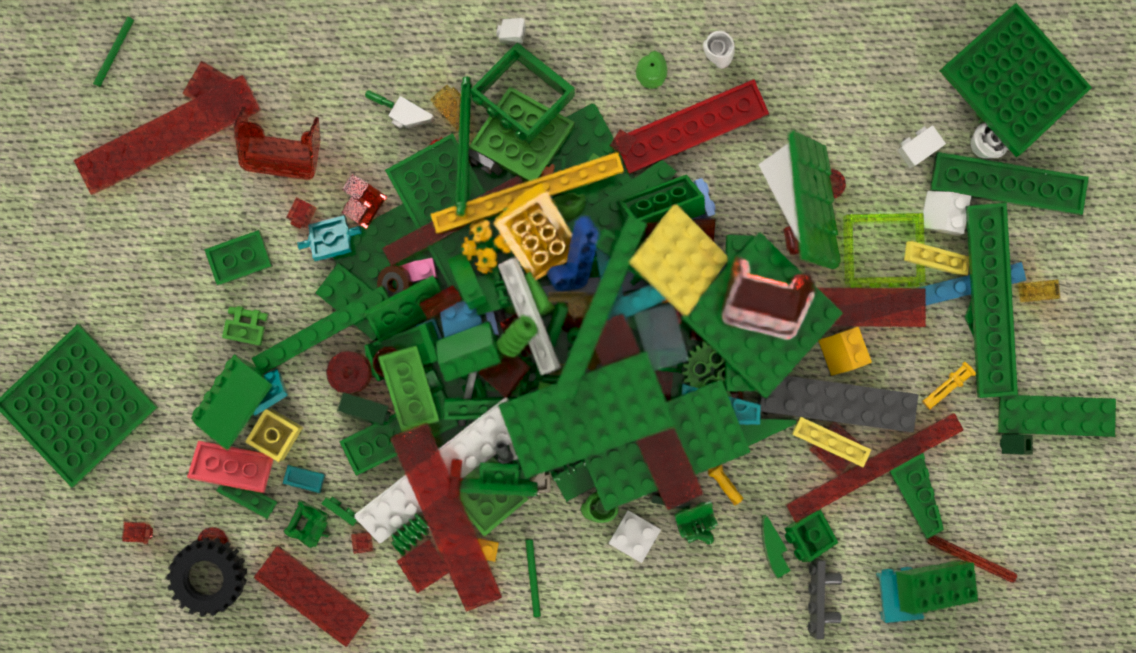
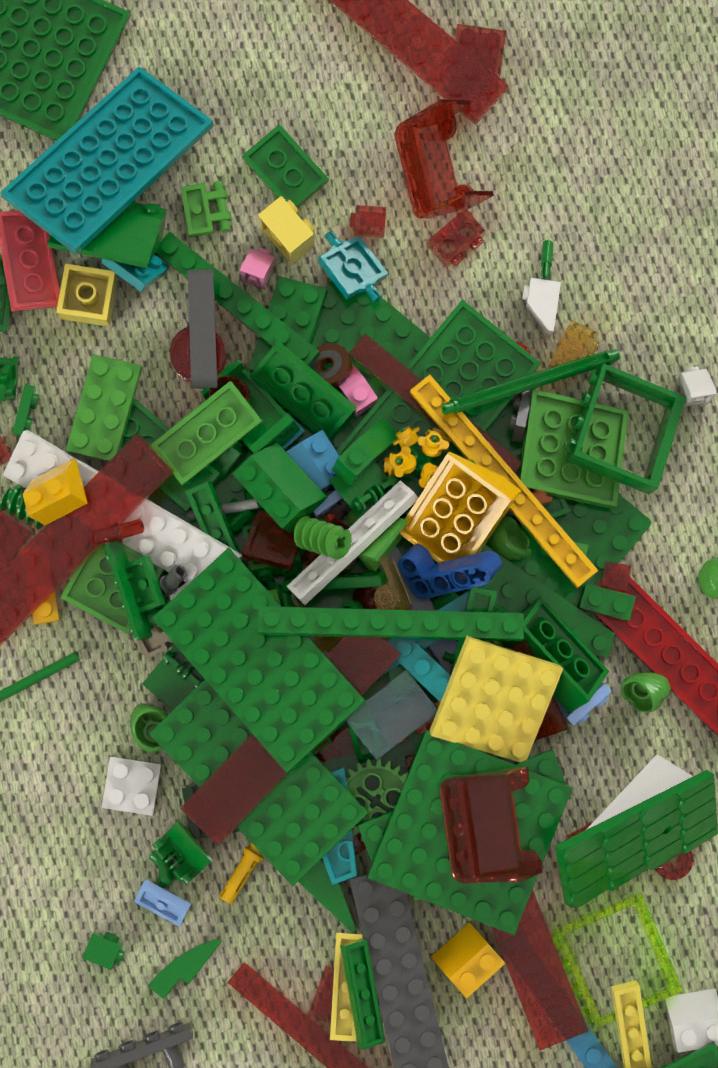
camera: 70 degrees right, 5 degrees down
teal tile [282,465,326,493] -> none
dark green slope [337,392,391,426] -> none
clear red brick [341,174,387,229] -> none
clear red tile [419,285,462,319] -> none
green plate [784,509,839,562] -> none
none -> teal plate [1,66,214,255]
none -> yellow slope [23,458,88,525]
none -> bright green plate [66,354,143,464]
none -> green brick [82,932,125,970]
none -> light blue plate [134,879,191,927]
none -> dark grey beam [187,269,217,389]
none -> bright pink slope [240,248,276,290]
none -> light yellow brick [258,196,315,265]
none -> green tile [340,938,385,1050]
none -> clear red brick [427,208,486,268]
none -> green plate [579,583,636,622]
none -> bright green hair [621,672,671,713]

